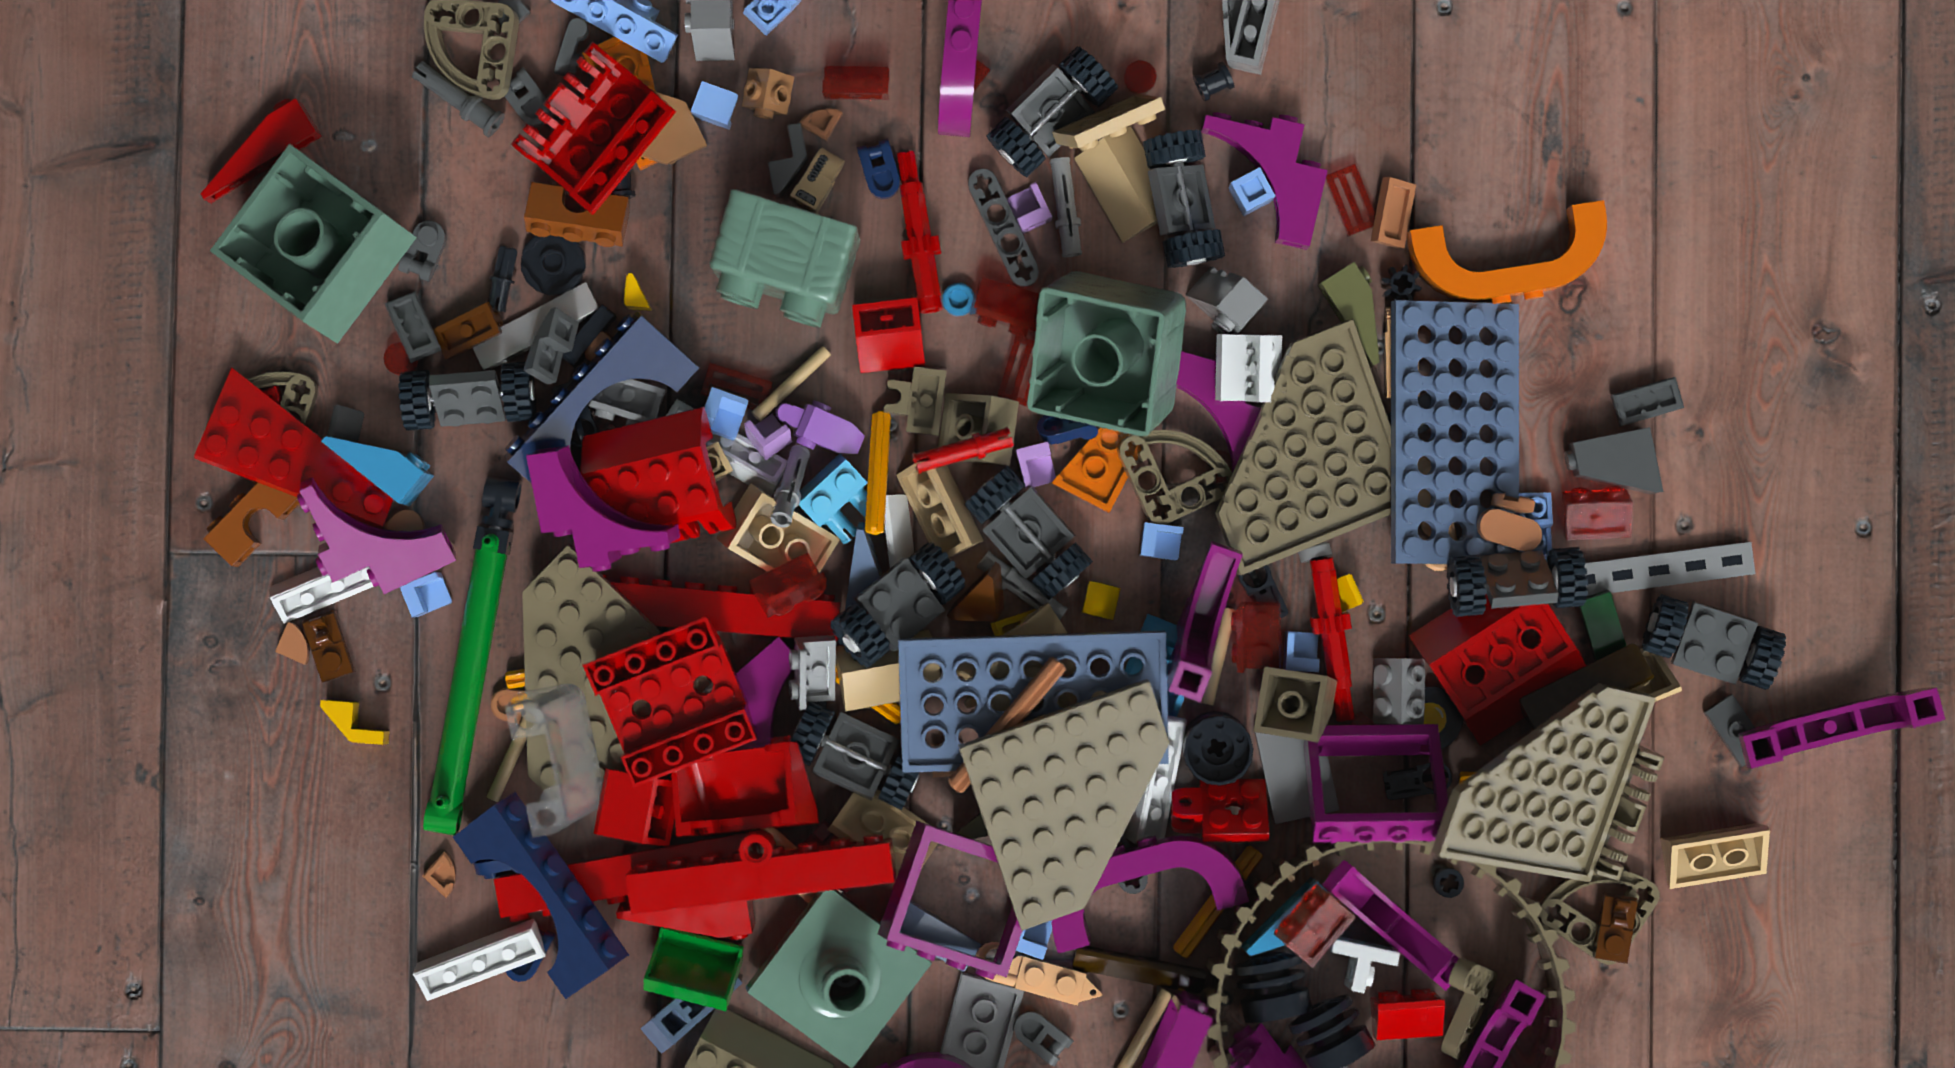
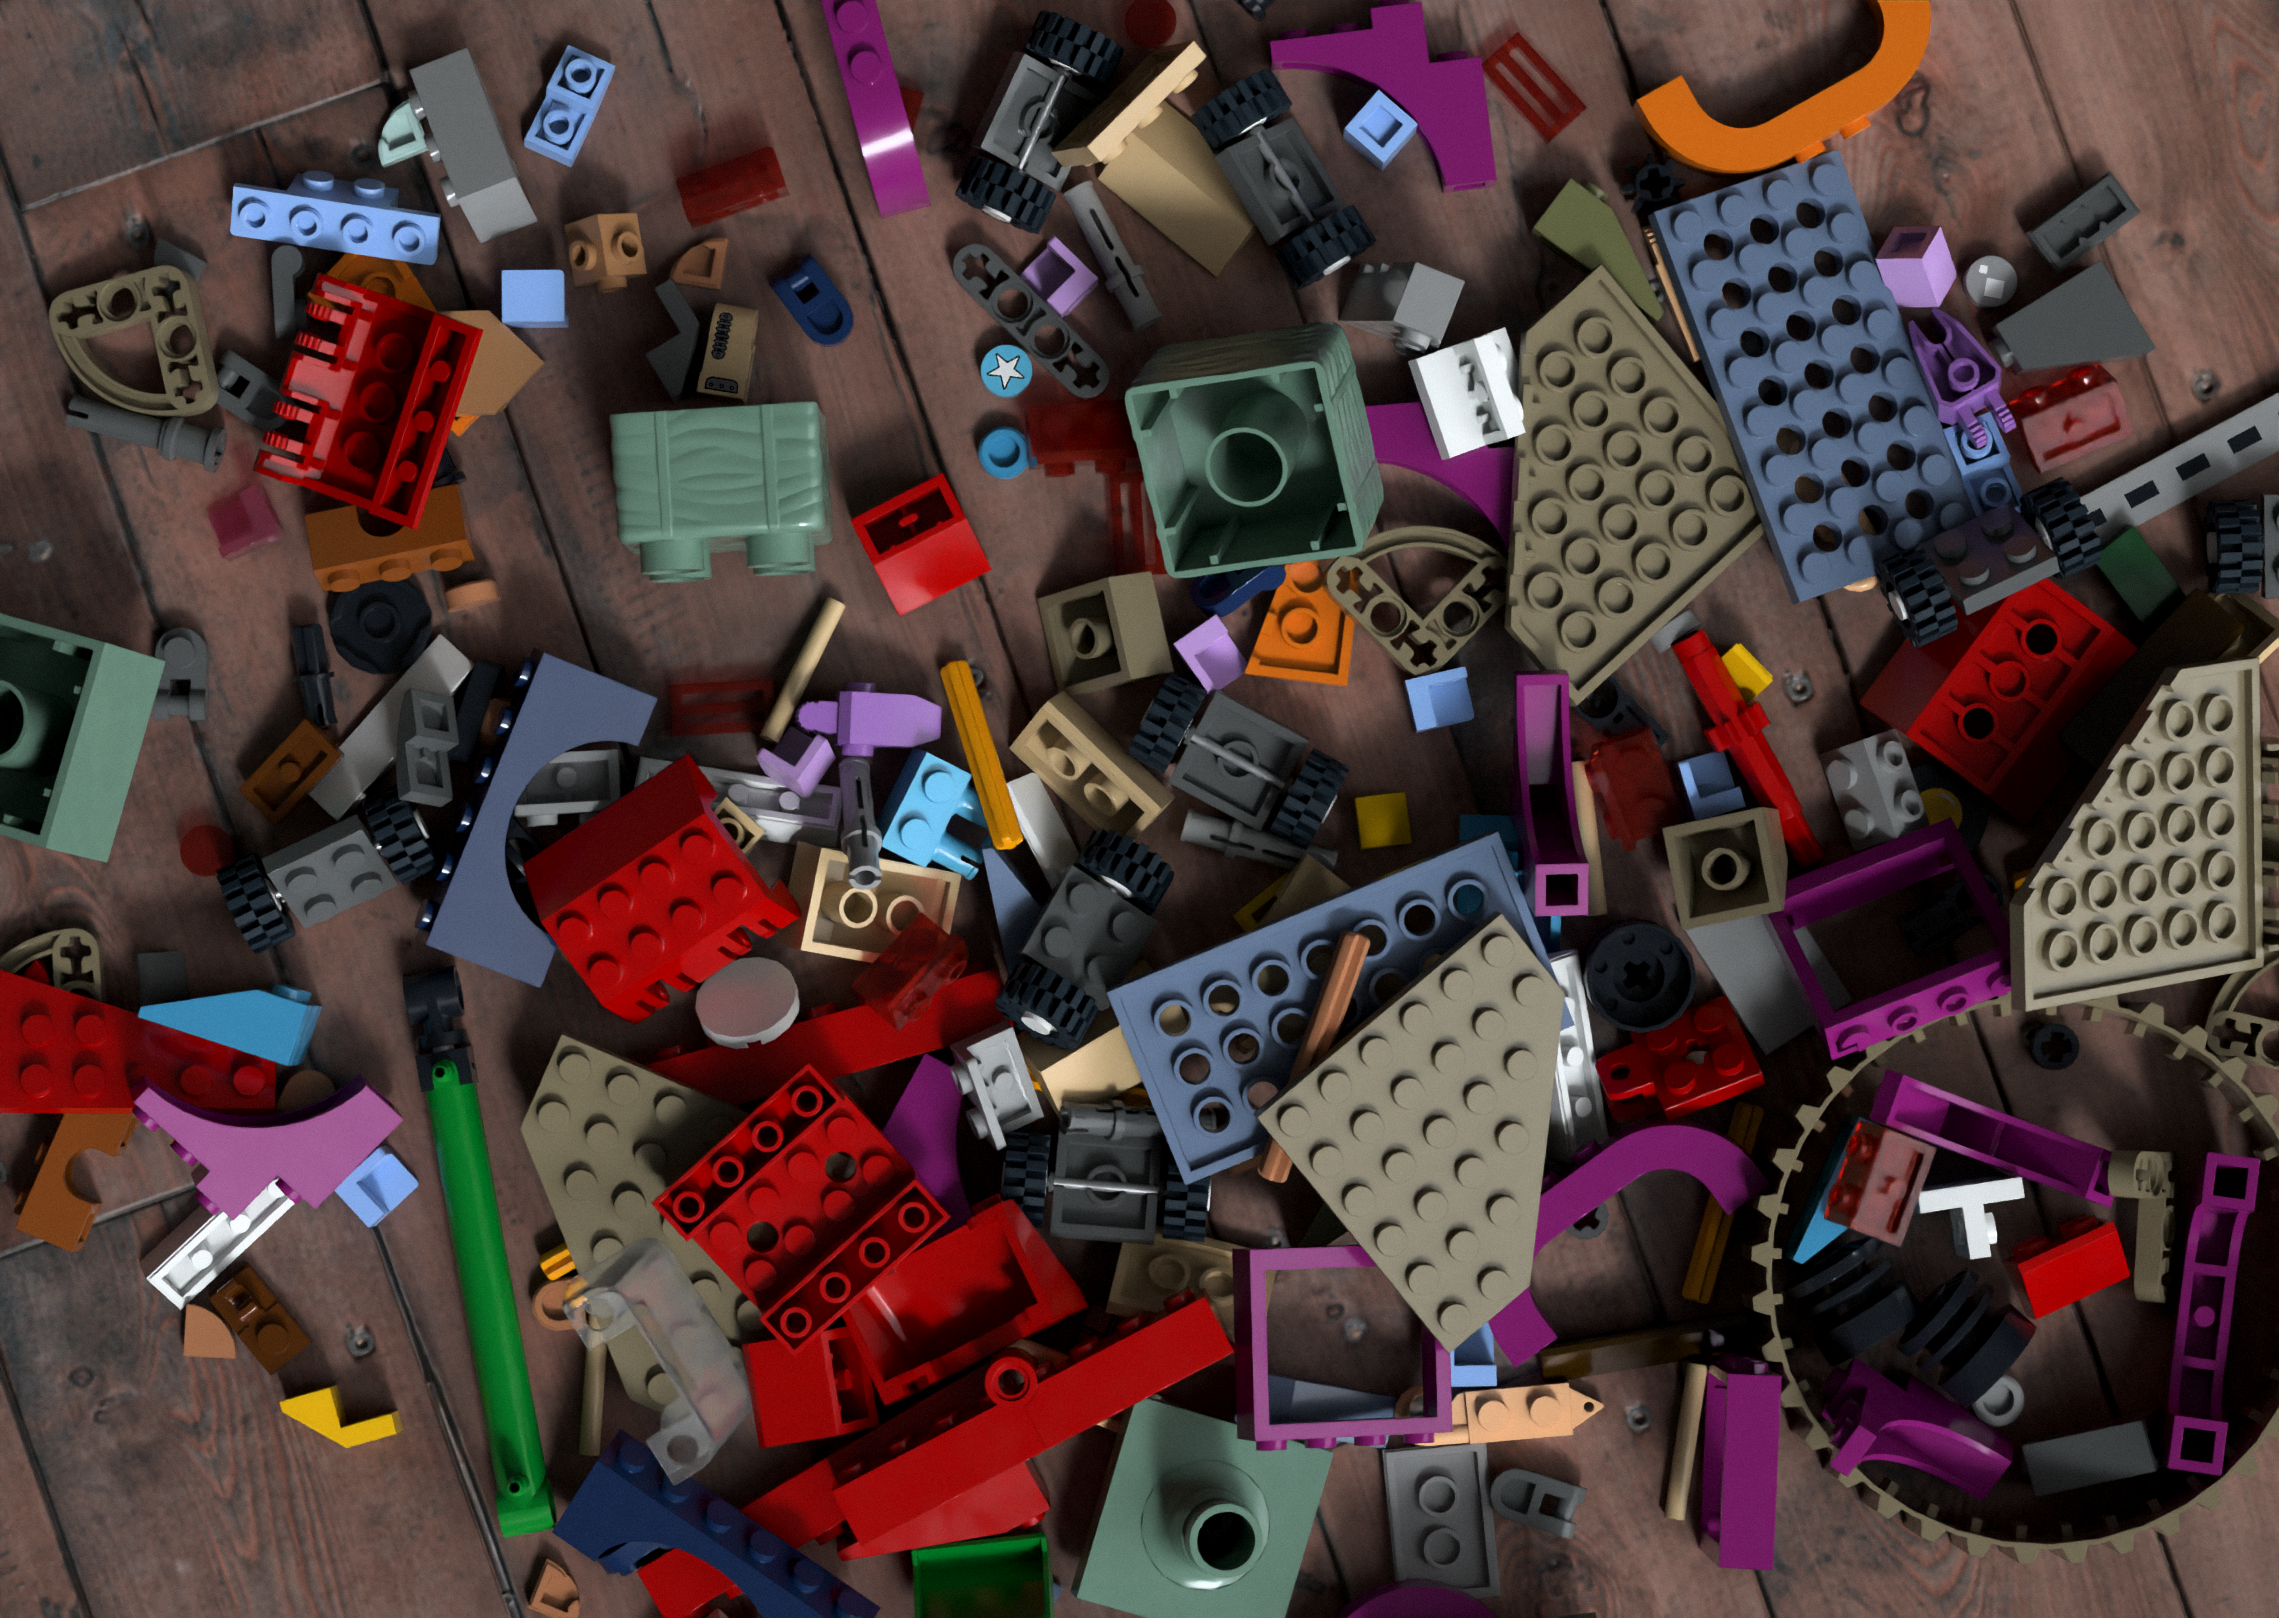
camera: 15 degrees left, 0 degrees up
dark grey plate [385,291,441,363] -> none
magenta arch [526,445,680,572] -> none
yellow slope [624,273,652,311] -> none
light blue panel [705,387,749,440] -> none
dark tan plate [884,367,947,436] -> none
red piece [897,151,943,314] -> none
red pin [912,427,1013,474] -> none
reddish brown slope [947,561,1004,622] -> none
nougat tile [1371,177,1416,248] -> none
nougat tile [1477,509,1542,551] -> none
nougat tile [1491,493,1536,514] -> none
none -> clear pink panel [209,485,286,562]
none -> nougat tile [443,579,501,613]
none -> white tile [695,957,800,1049]
none -> medium azure tile [981,345,1033,398]
none -> dark grey pin [1059,1099,1216,1141]
none -> lavender panel [1875,226,1957,307]
none -> medium lavender hinge [1908,308,2016,449]
none -> light grey tile [1963,256,2017,309]

